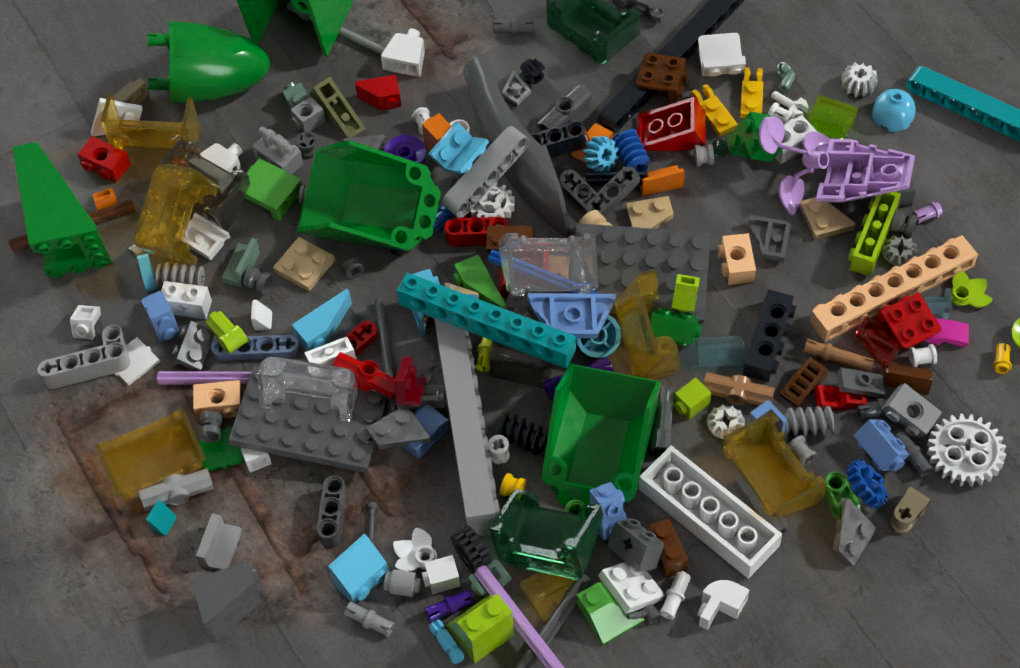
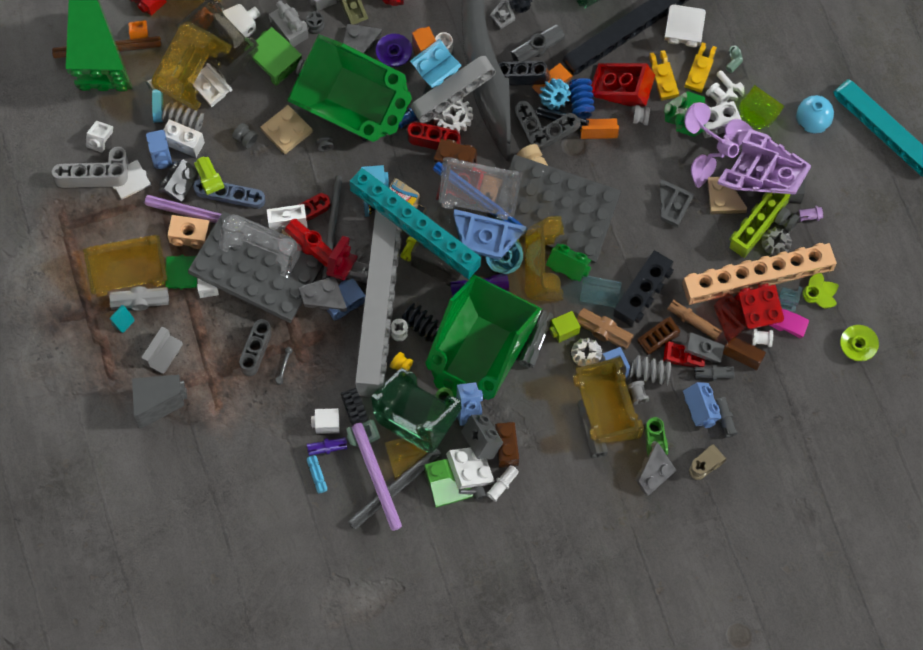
camera: 10 degrees right, 10 degrees up
dark grey wheel [198,411,223,443] -> none
sand green panel [221,238,260,288] -> none
white slope [251,300,272,331] -> none
medium azure slope [292,289,352,351] -> none
medium azure slope [328,534,388,603] -> none
light grey pin [344,601,395,637] -> none
light grey brick [384,569,421,597] -> none
white plate [393,528,437,572] -> none
white bush [411,107,430,135] -> none
lime slope [445,593,514,664] -> none
bright green slope [452,255,506,309] -> none
tan wing [626,196,674,229] -> none
reddish brown bracket [636,53,689,105] -> none
white brick [639,445,782,579] -> none
lime brick [672,274,700,312] -> none
white brick [697,580,749,630] -> none
clear green hinge [712,139,729,157] -> none
light nougat brick [718,233,756,285] -> none
white gear [841,62,878,98] -> none
blue gear [846,459,889,510] -> none
light grey brick [882,383,942,438] -> none
white gear [927,414,1006,487] -> none
yellow pin [993,343,1012,374] -> none

